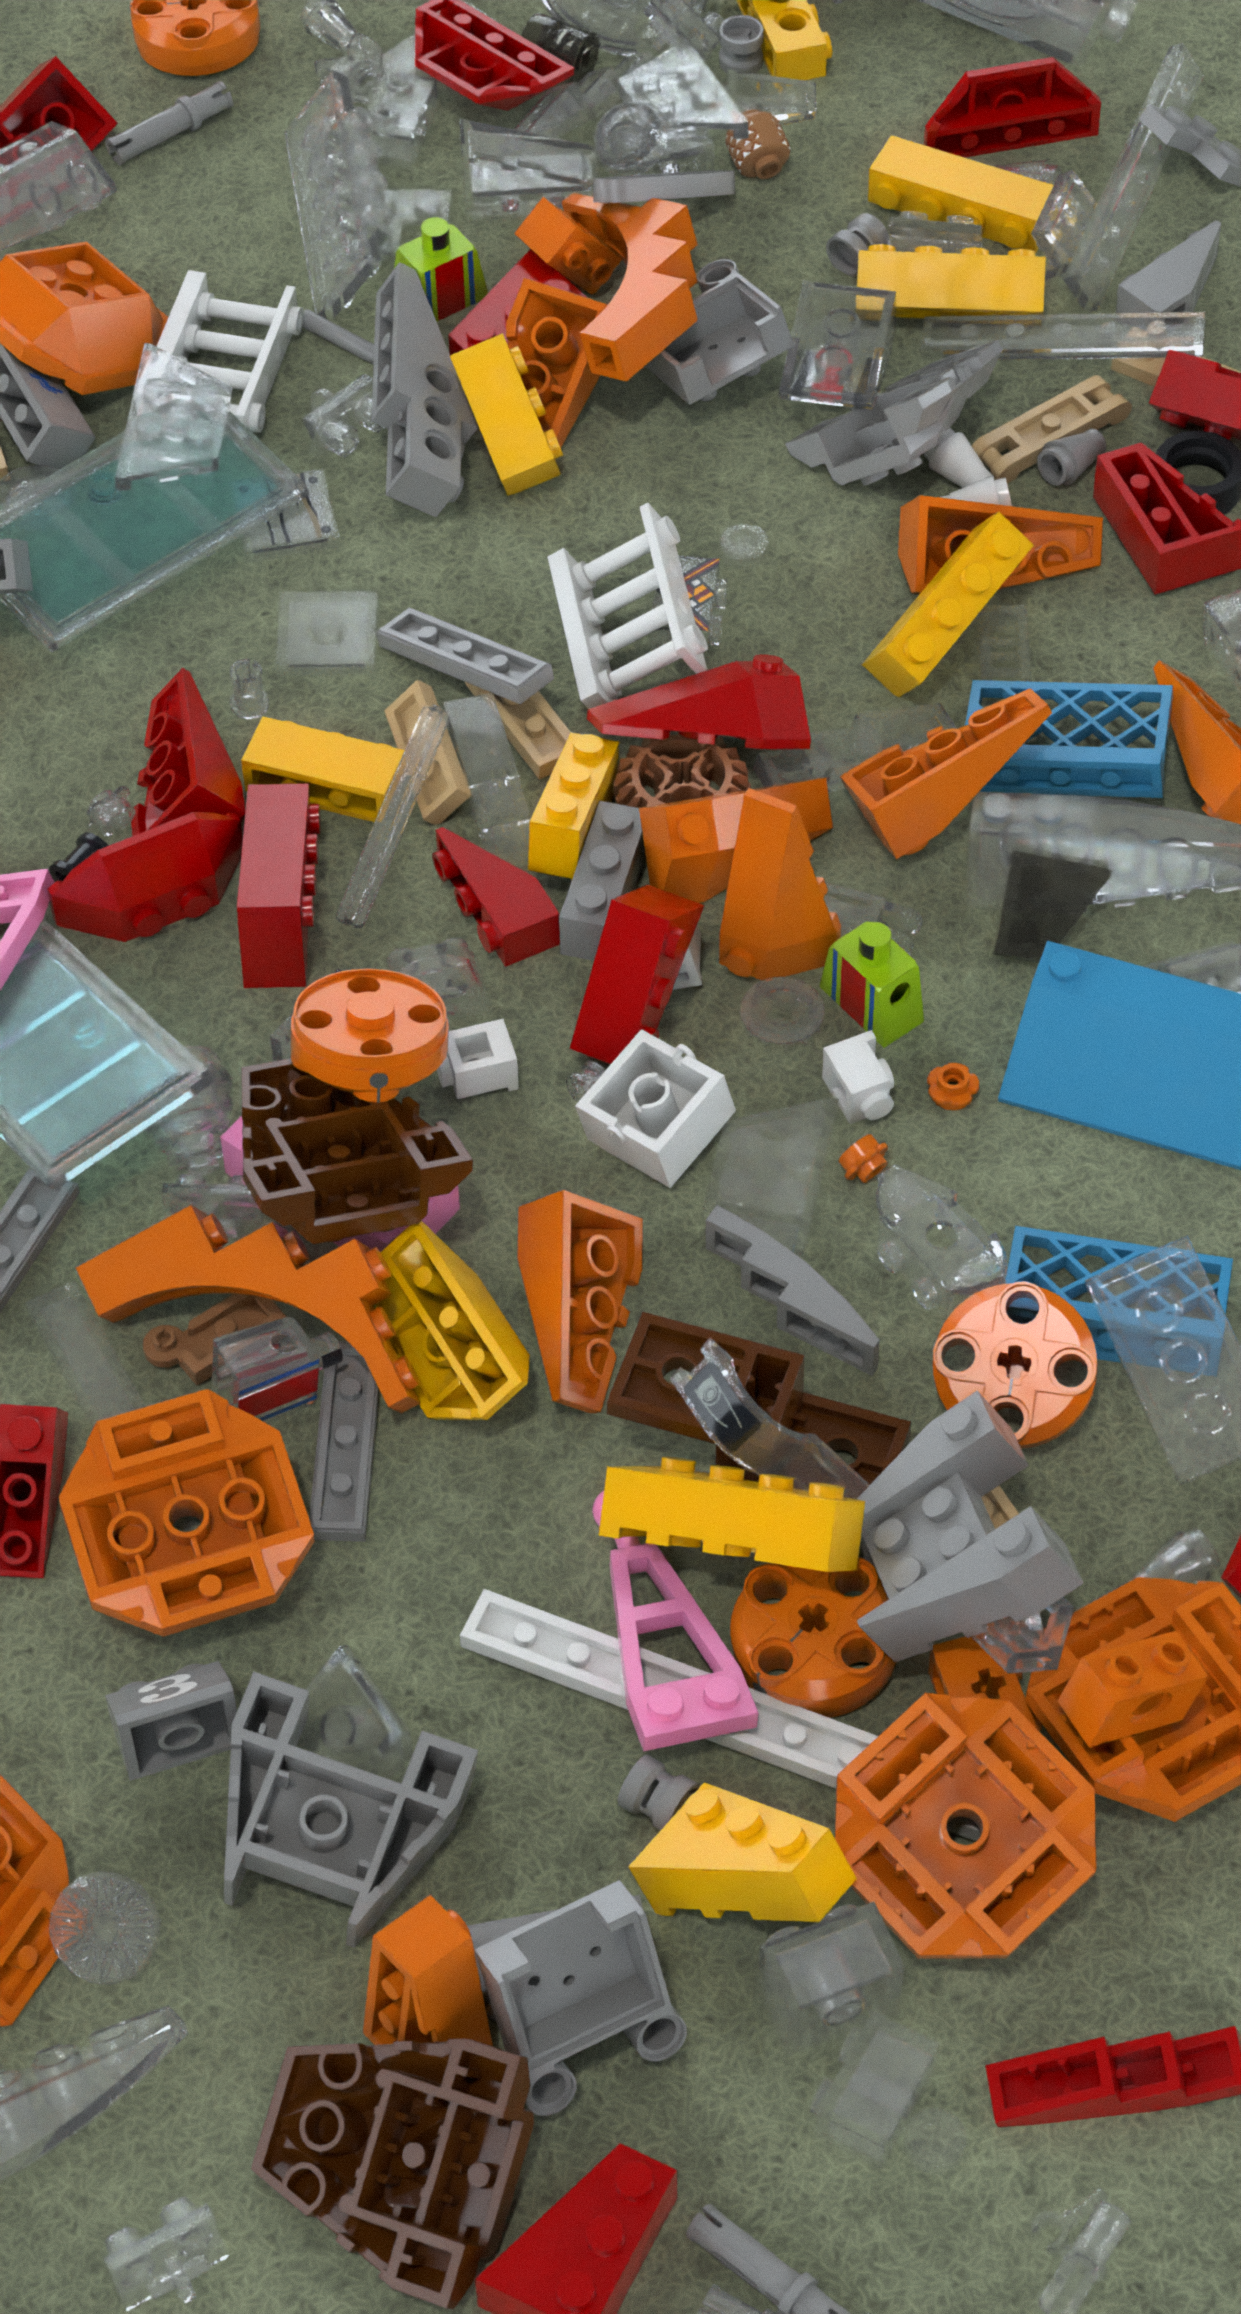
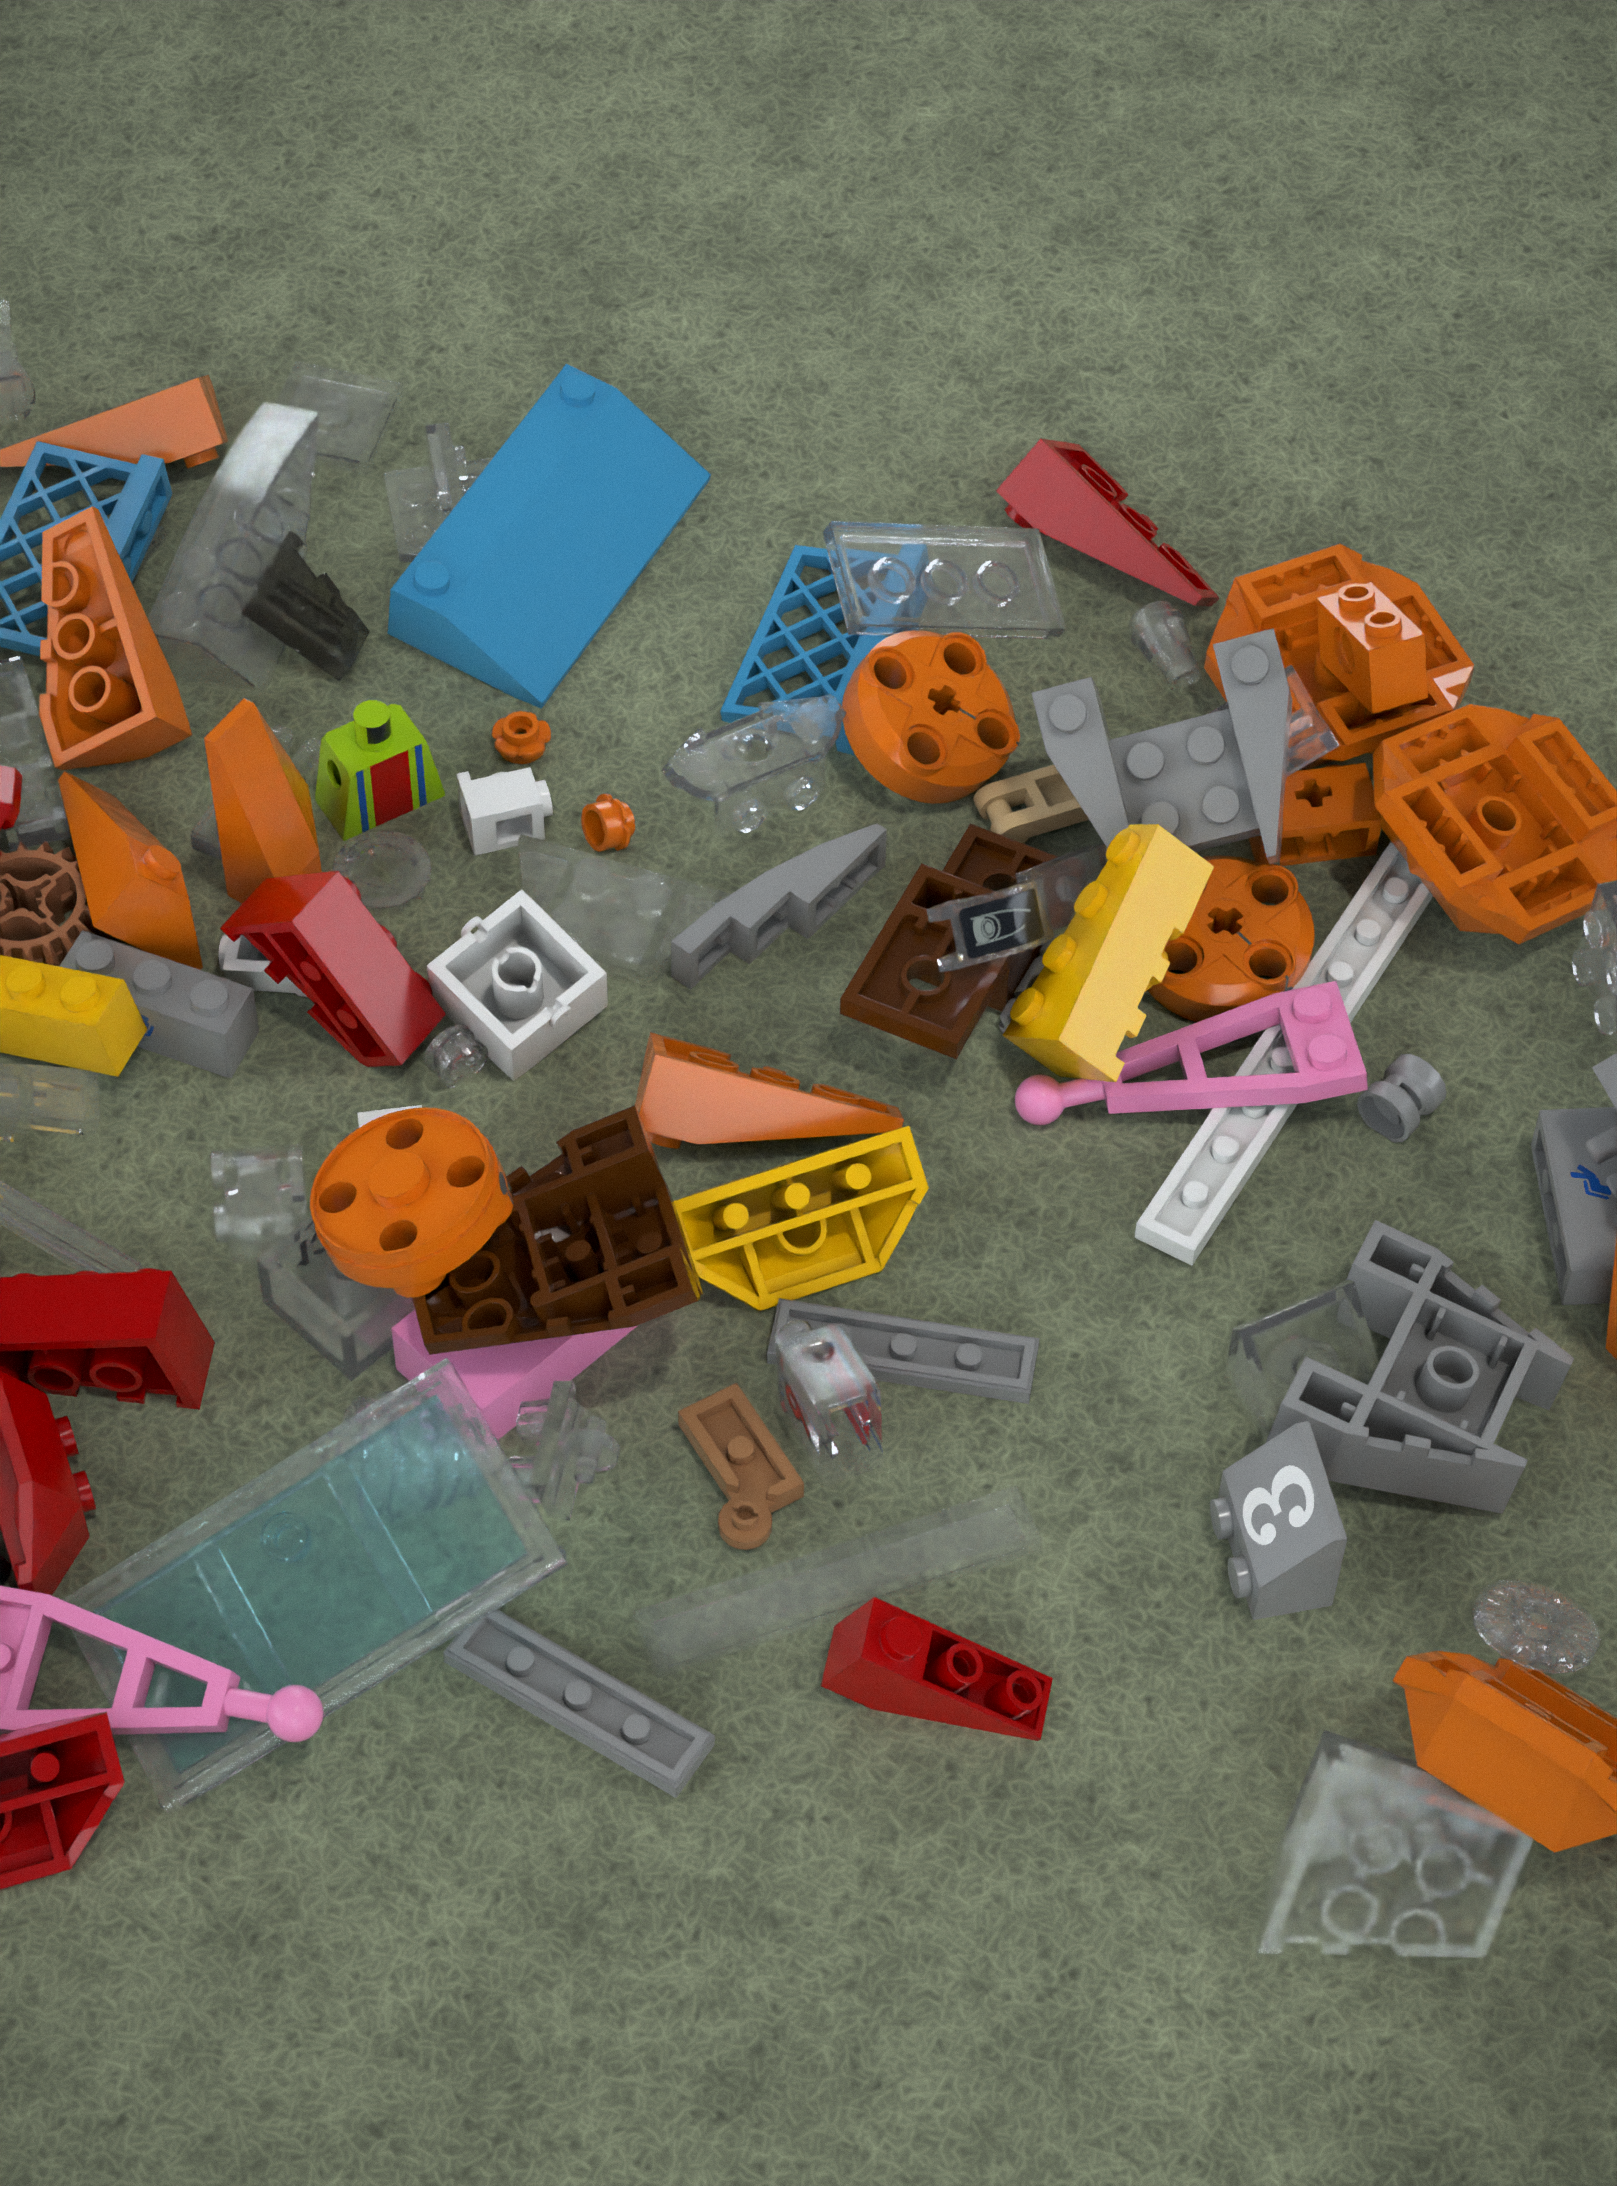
camera: 85 degrees left, 0 degrees up
orange piece [58,1389,314,1637] -> none
orange arch [76,1205,421,1414] -> none
red slope [432,827,560,967] -> none
yellow wedge [628,1782,857,1922] -> none

